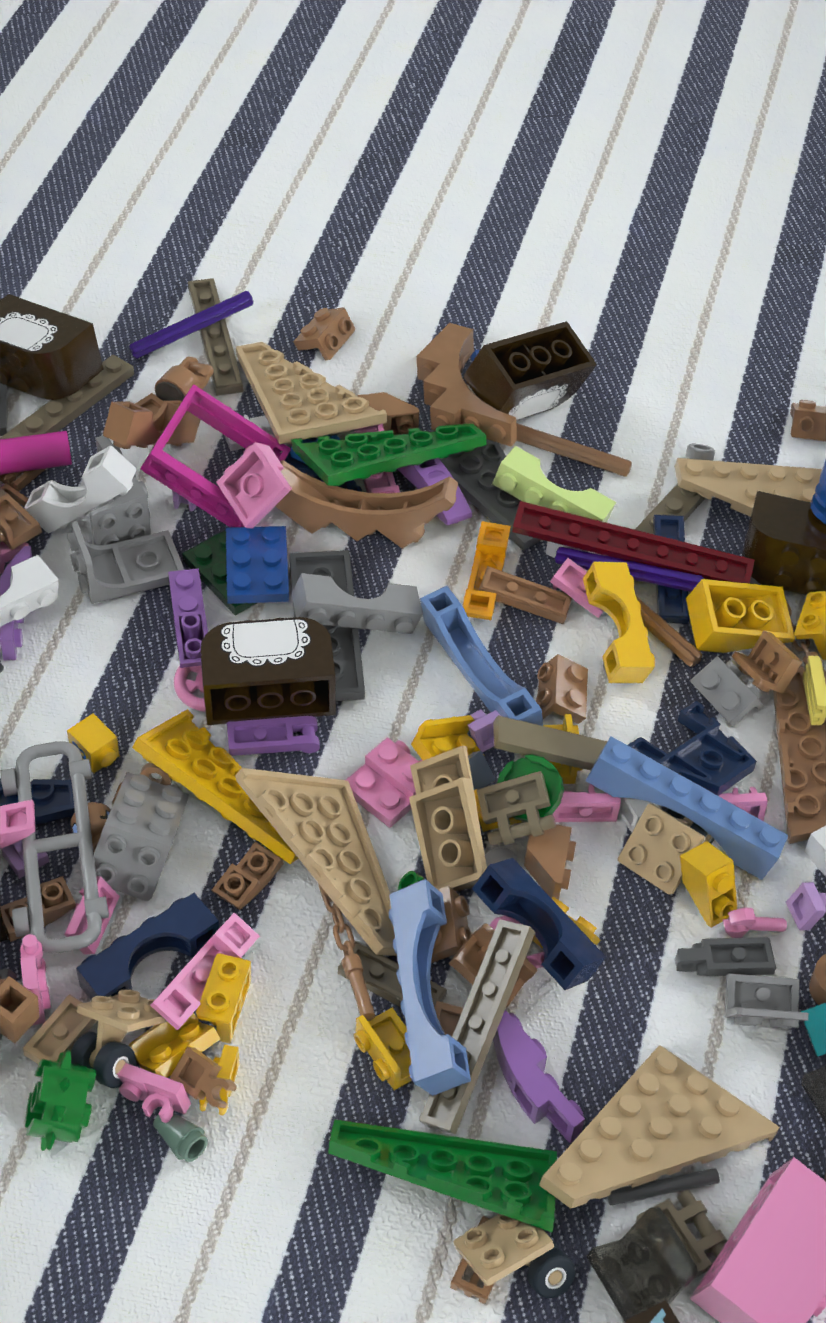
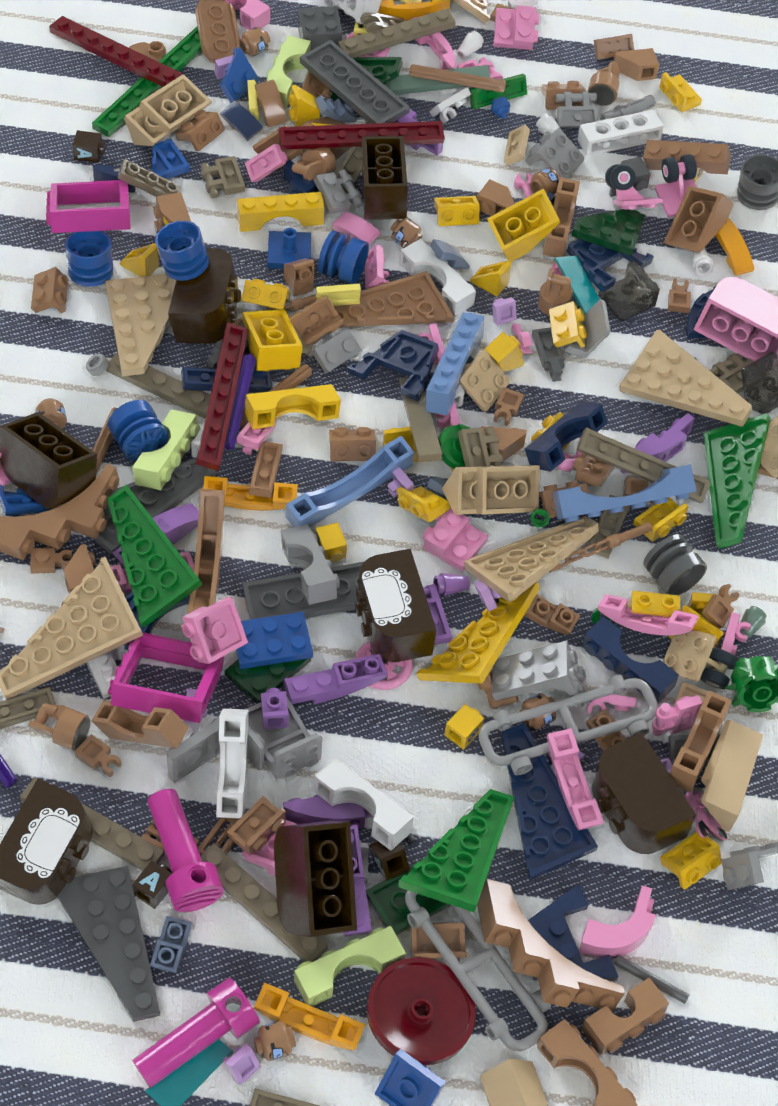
camera: 100 degrees left, 5 degrees up
none -> medium nougat plate [30,548,73,574]
none -> medium nougat head [35,398,67,429]
none -> blue wheel [107,400,168,461]
none -> medium lavender brick [261,688,289,730]
none -> yellow brick [315,522,347,562]
none -> medium lavender cone [433,573,470,597]
none -> medium nougat plate [493,387,525,426]
none -> yellow bracket [549,301,587,348]
none -> dark grey wheel [643,534,707,596]

